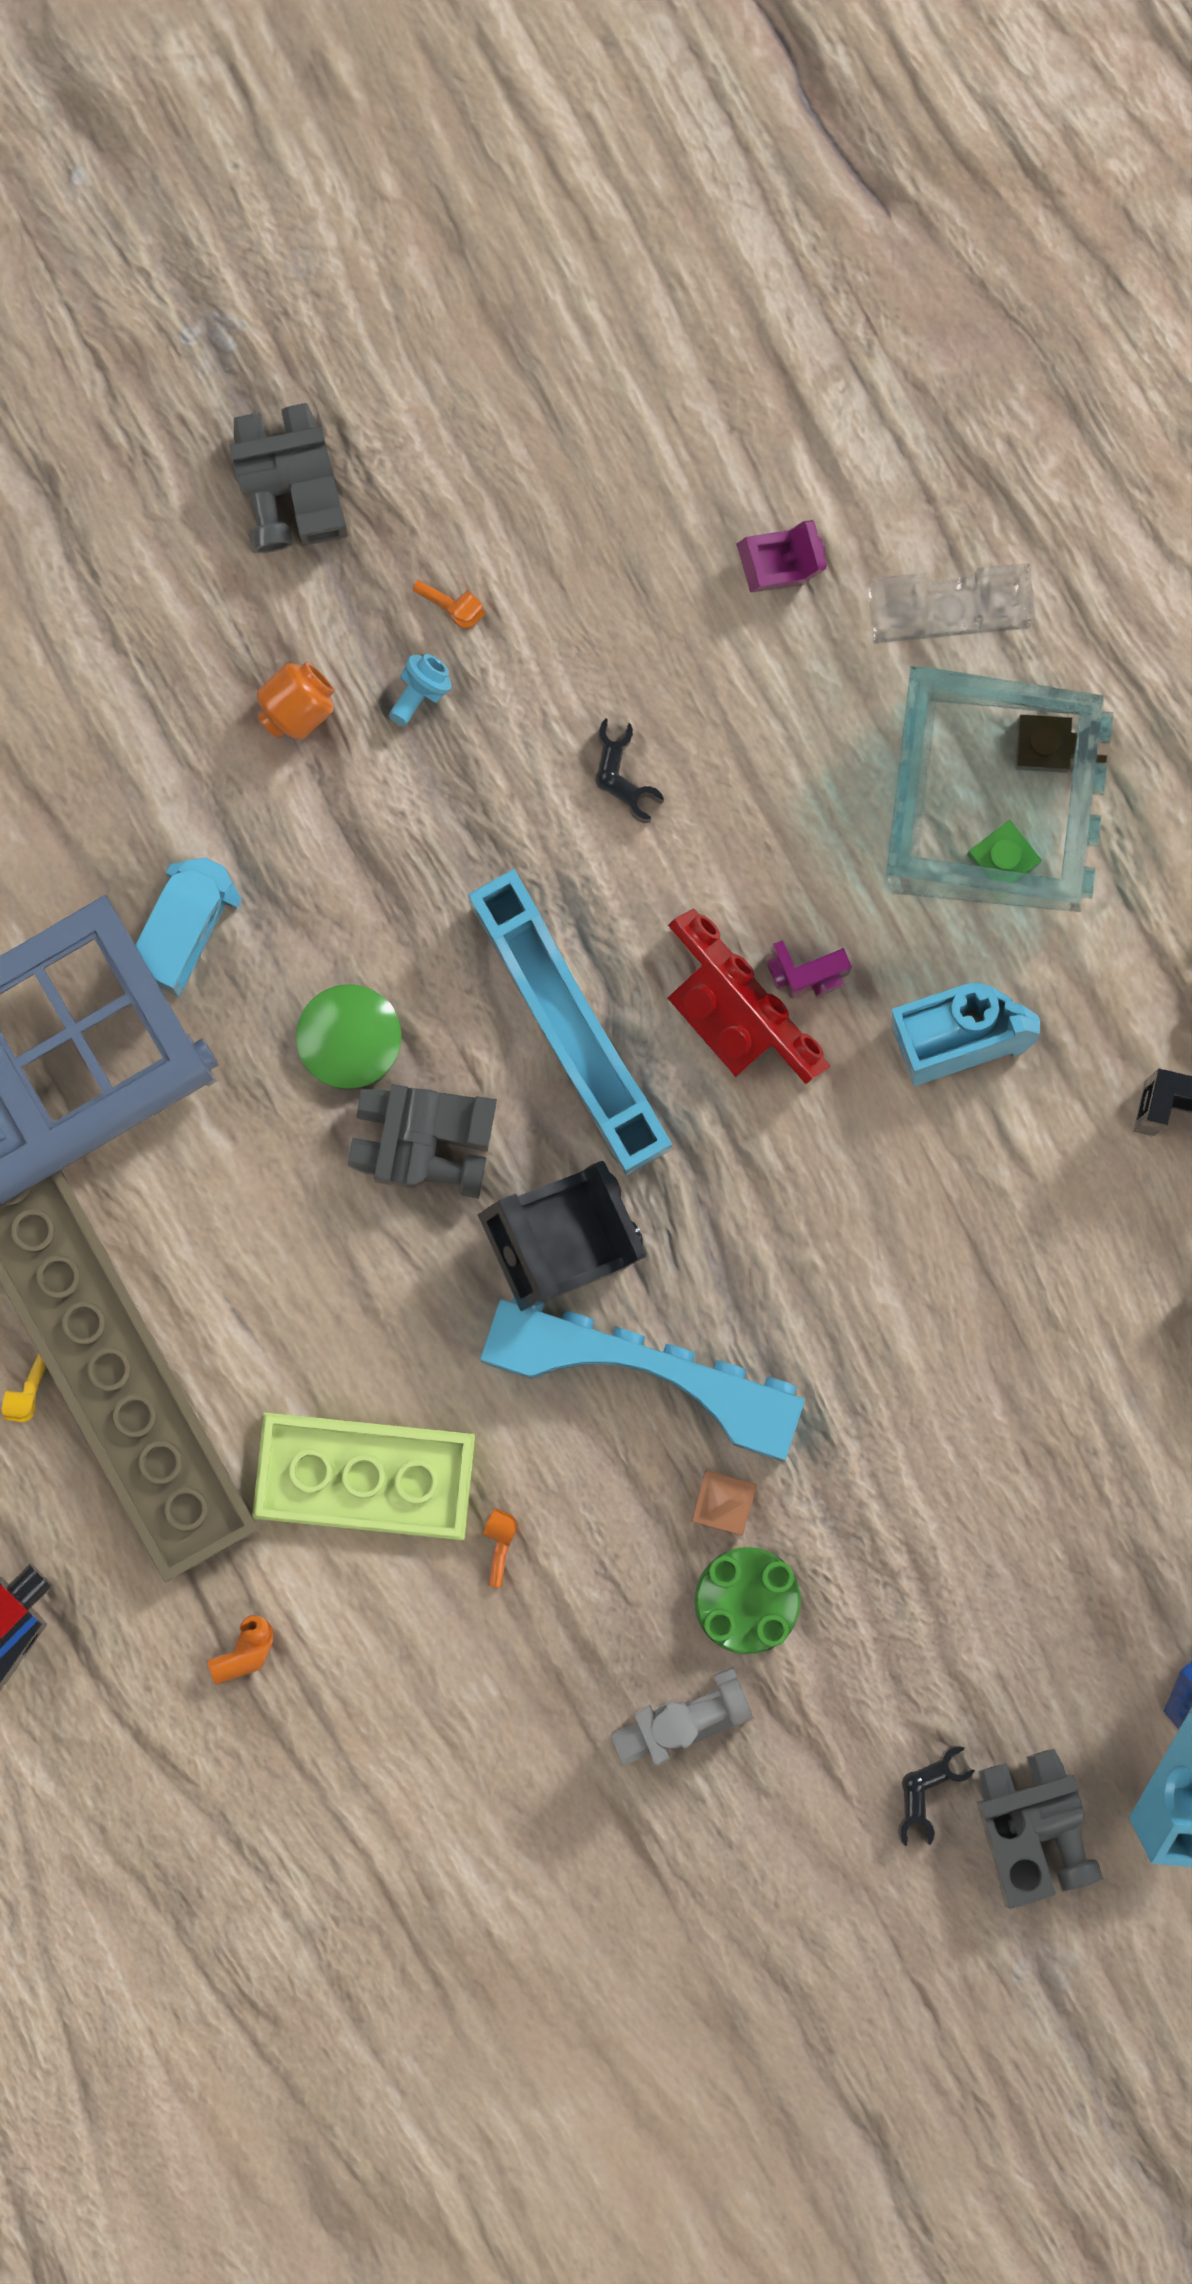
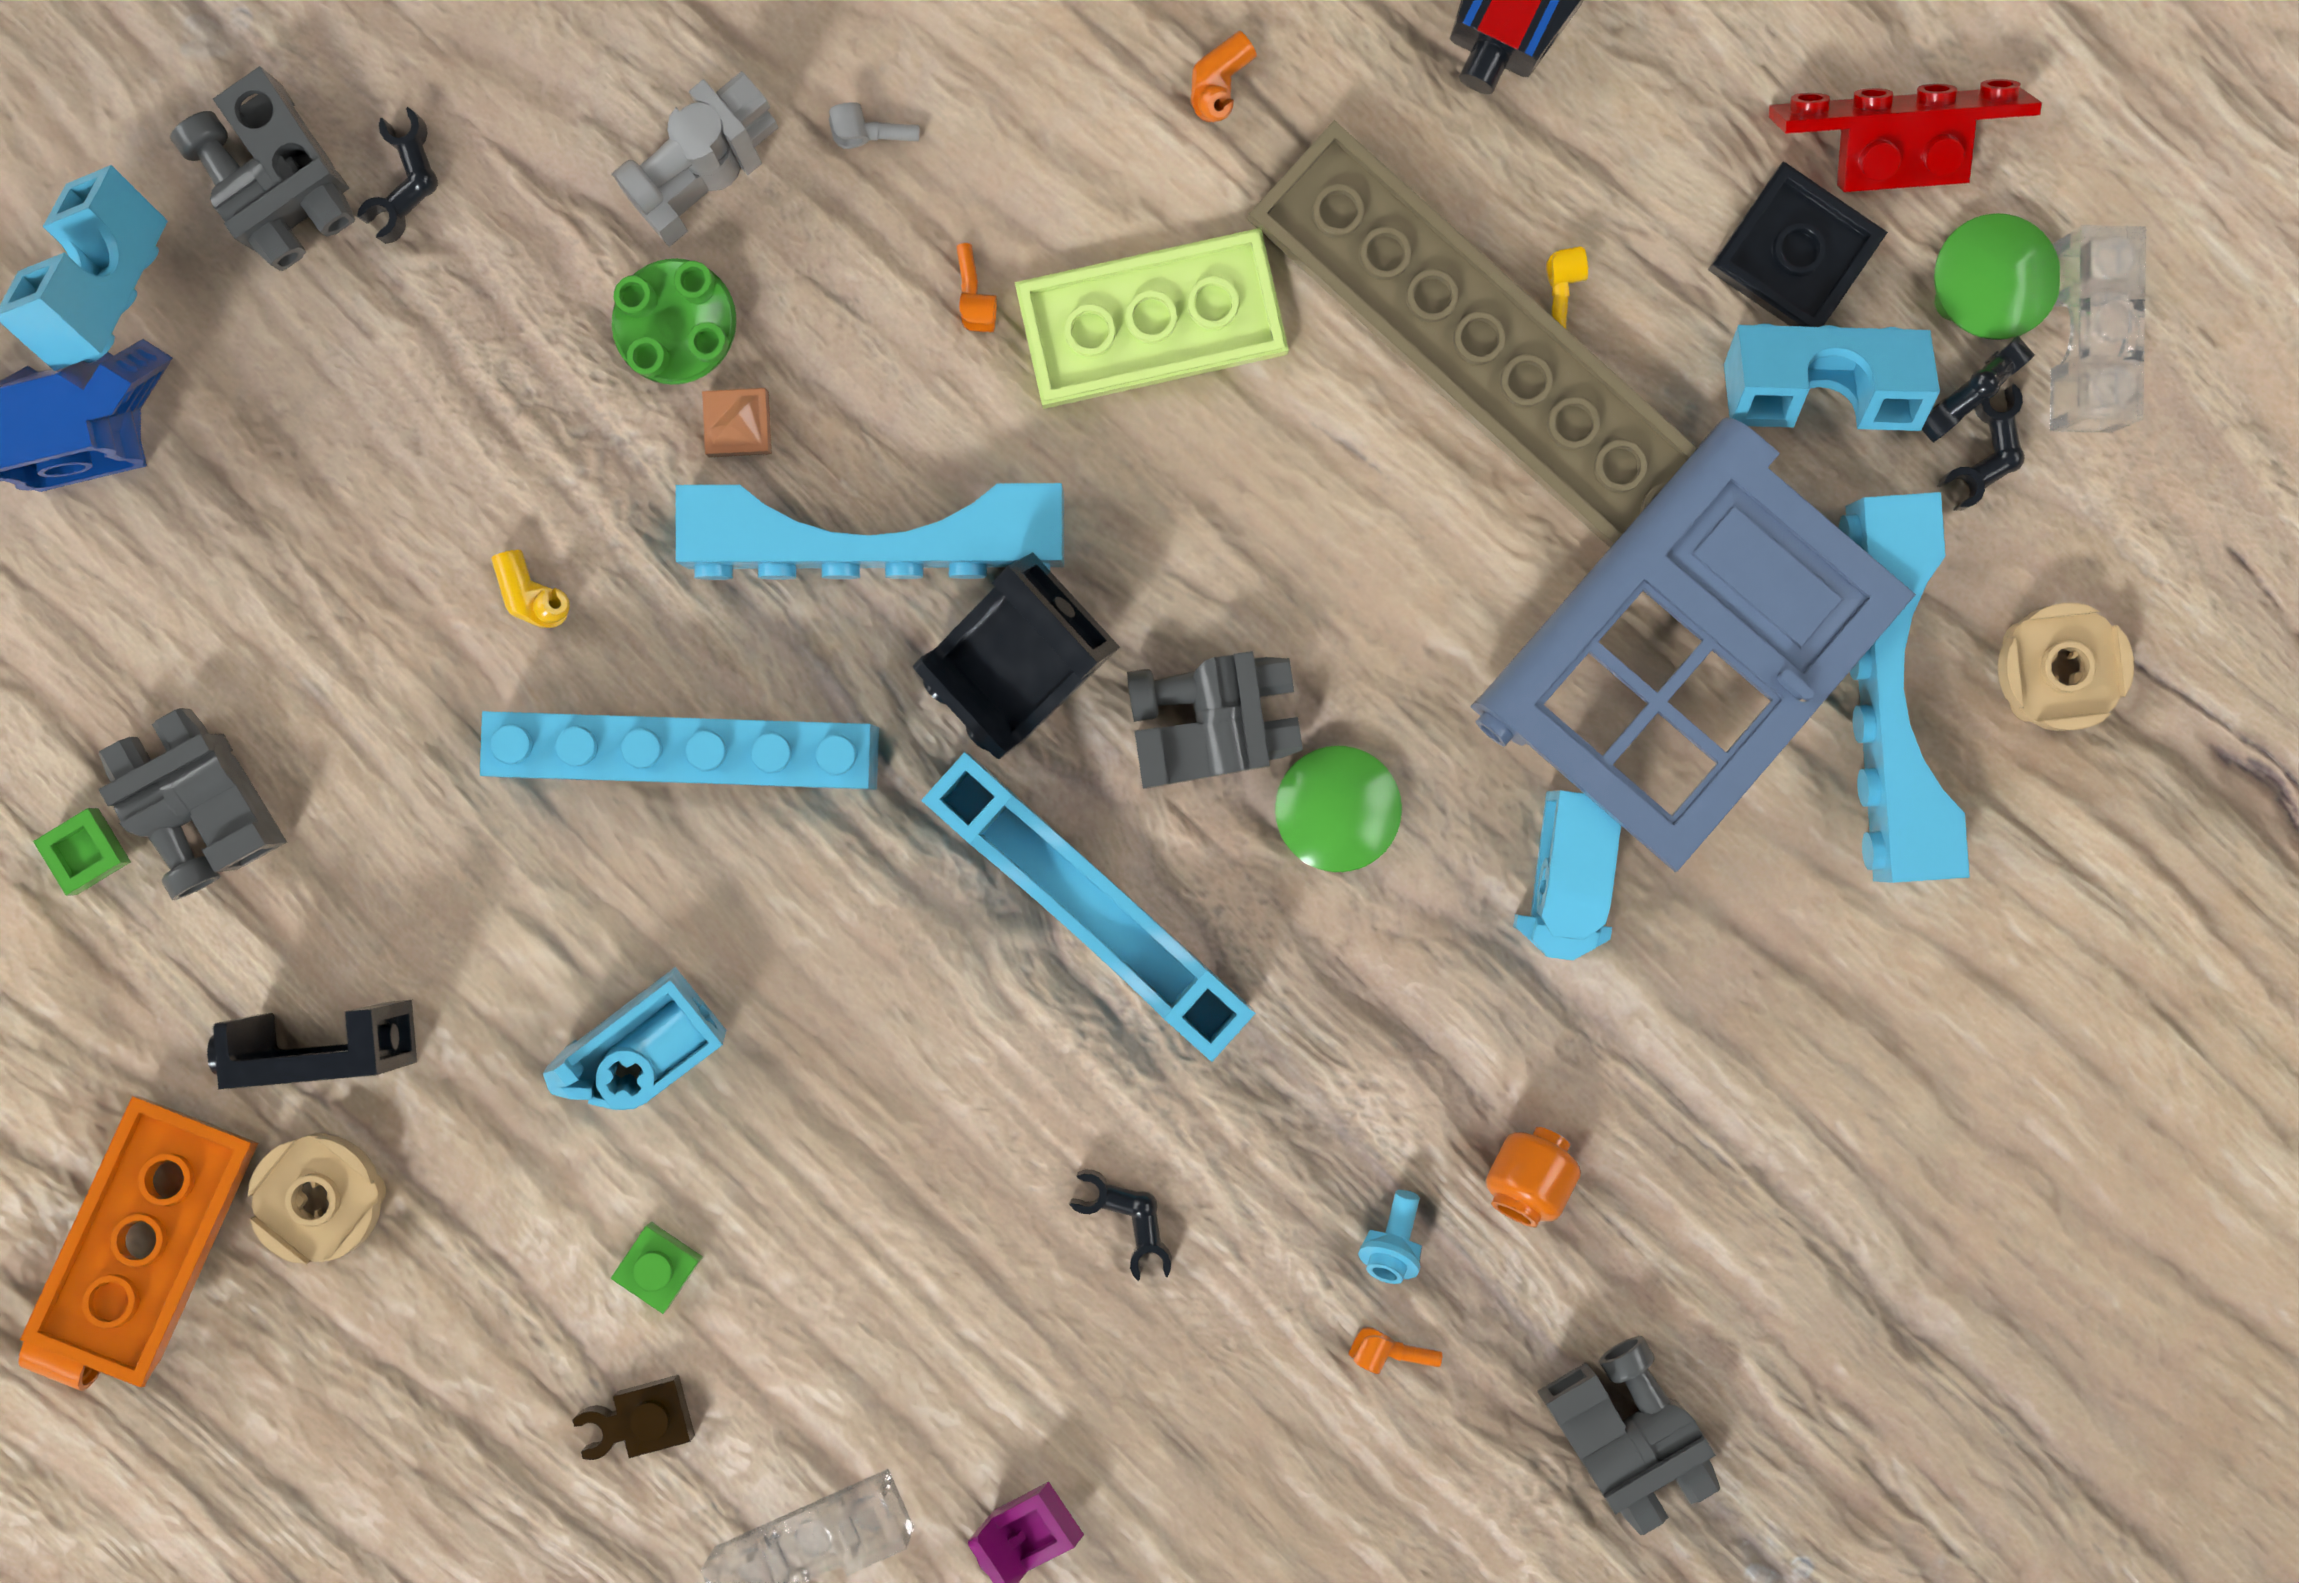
camera: 165 degrees right, 5 degrees up
red bracket [667,908,831,1084] -> none
magenta bracket [766,940,852,998] -> none
clear light blue windscreen [886,666,1113,912] -> none
none -> medium azure arch [480,711,879,790]
none -> yellow arm [491,549,570,628]
none -> light grey hand [829,102,919,149]

